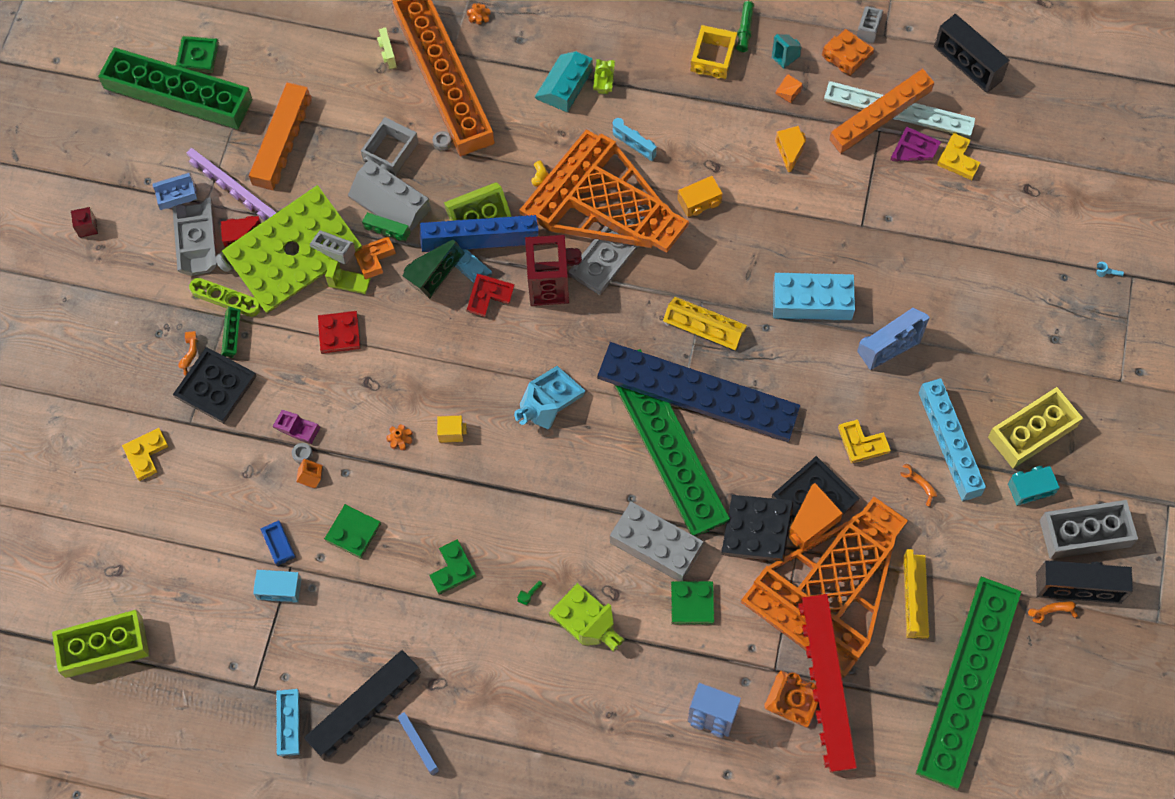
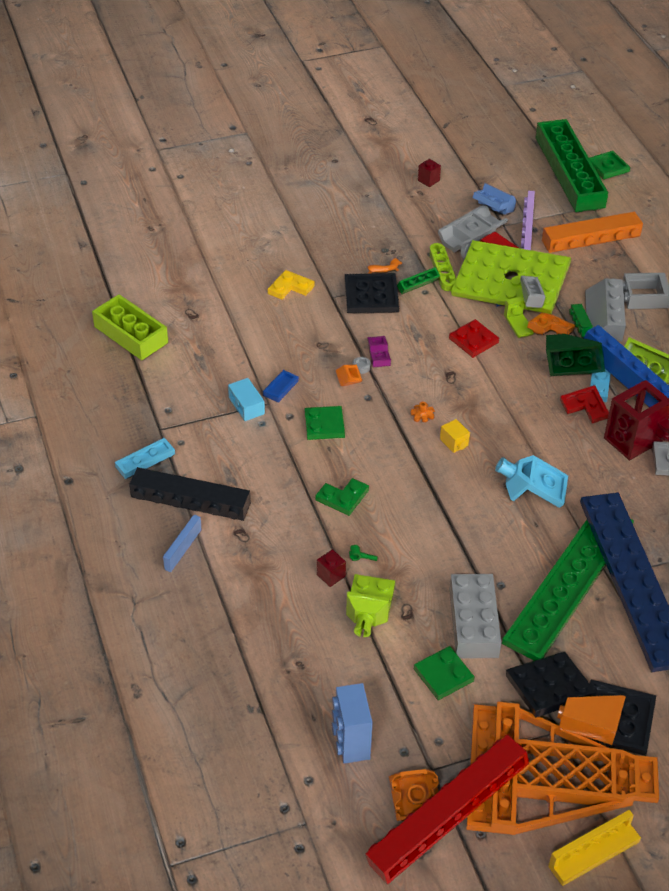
camera: 55 degrees right, 20 degrees down
none -> dark red brick [317,549,346,587]

